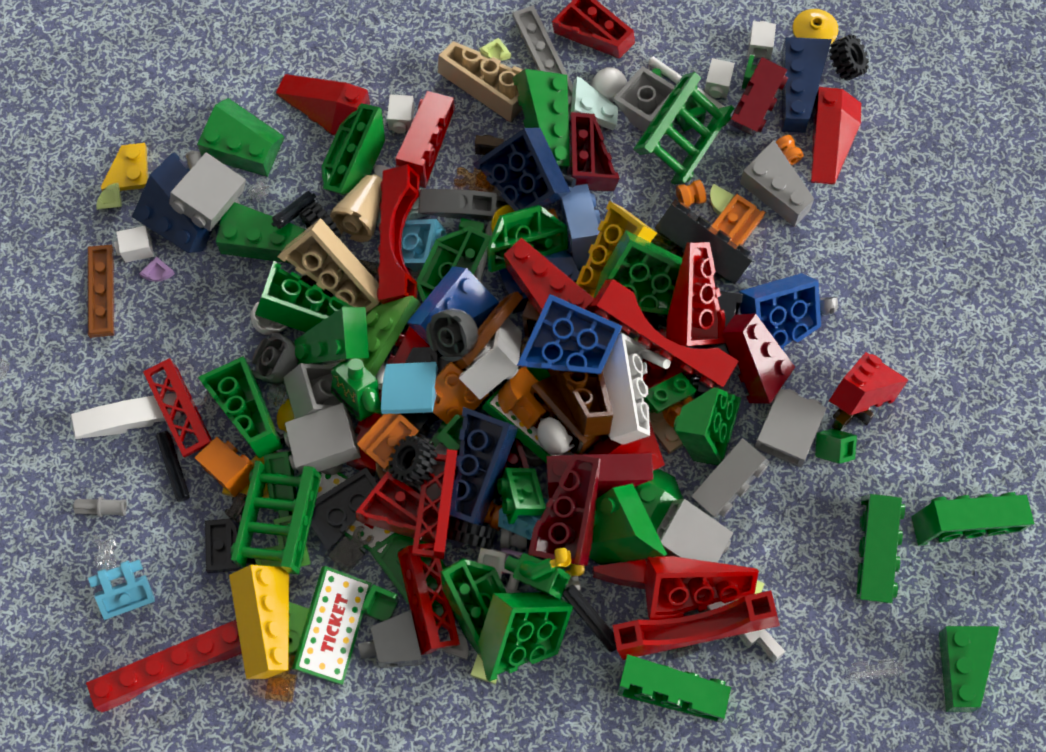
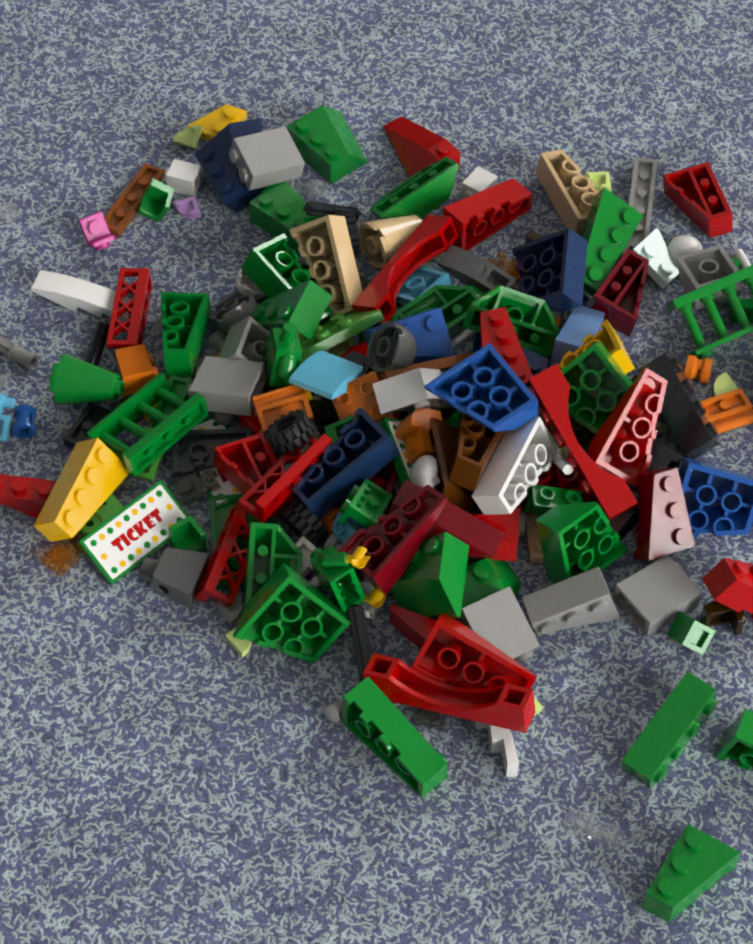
camera: 30 degrees right, 15 degrees down
none -> blue bush [12,405,36,438]
none -> green cone [49,354,125,405]
none -> bracket [78,211,115,250]
none -> green panel [138,179,174,222]
none -> light grey hinge [321,699,343,723]

